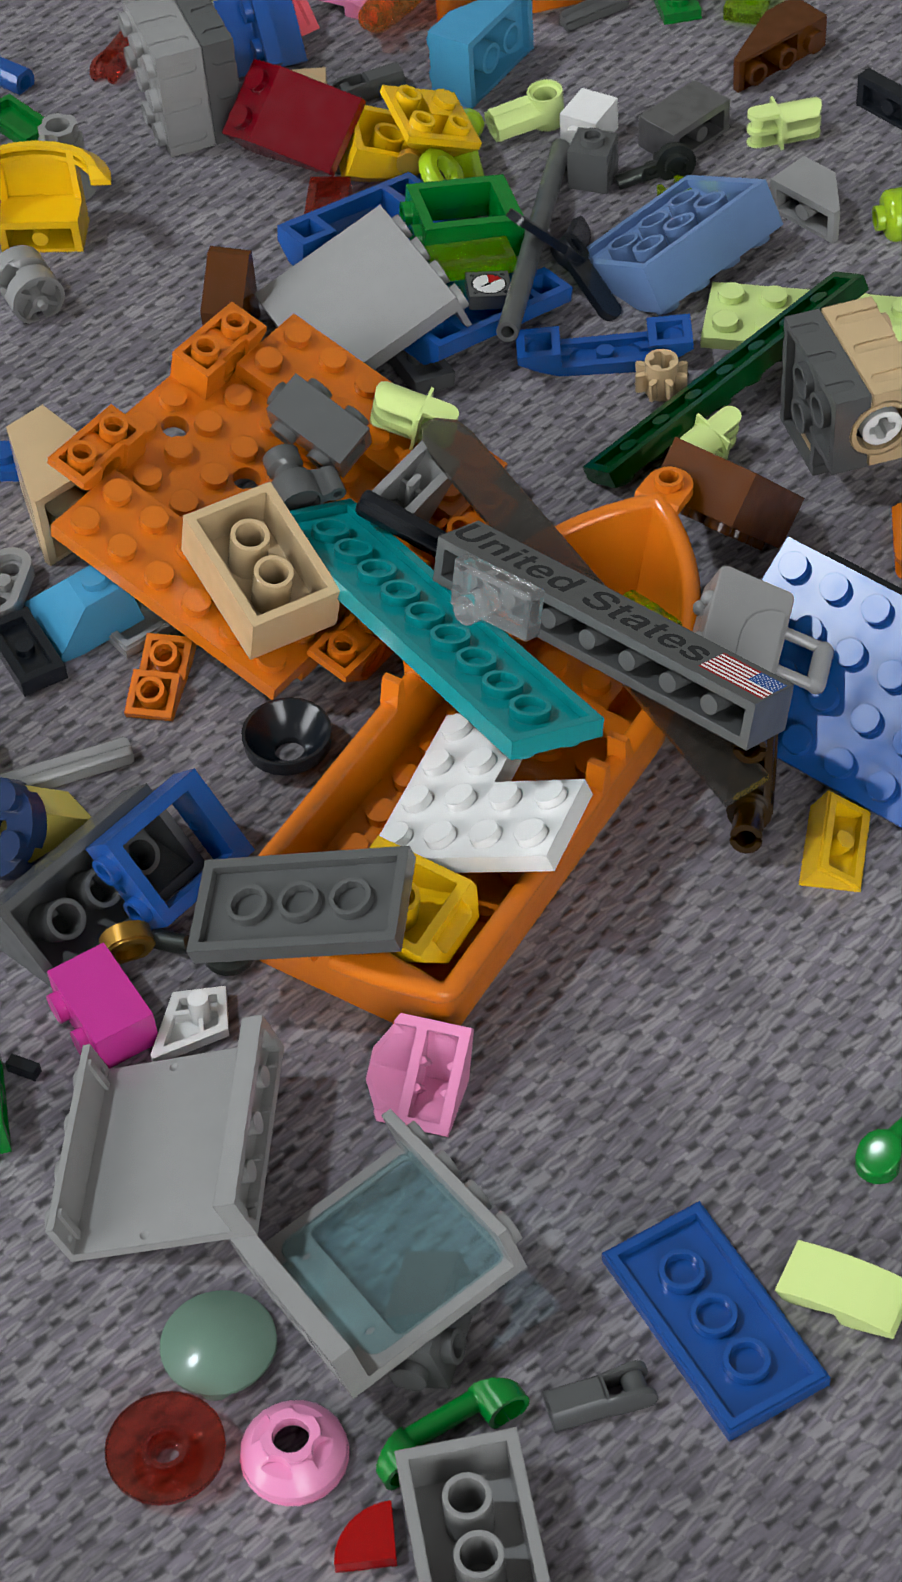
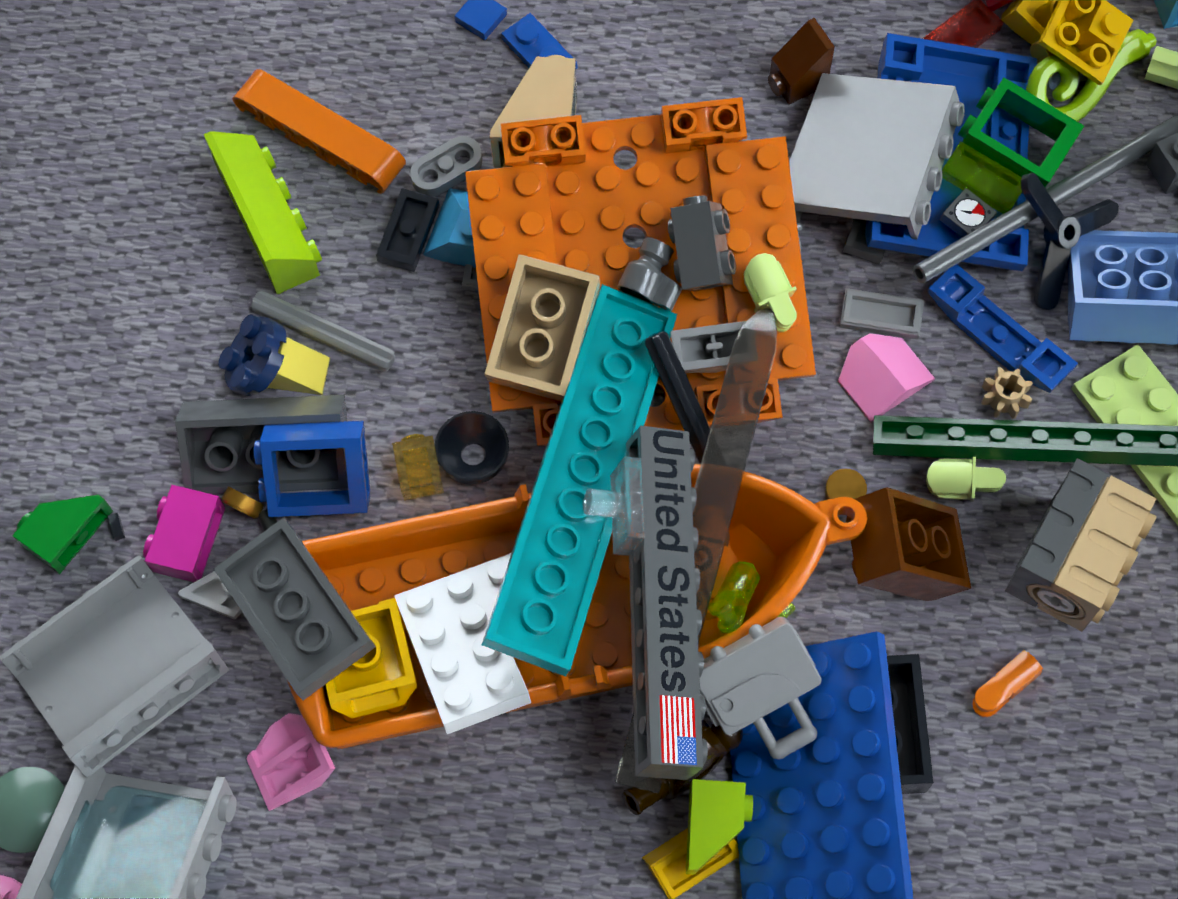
camera: 45 degrees right, 20 degrees up
orange slope [124,633,197,722] -> none
none -> clear yellow brick [392,434,444,501]
none -> lime slope [686,779,753,875]
none -> bright pink slope [838,334,935,422]
none -> light grey tile [839,288,924,340]

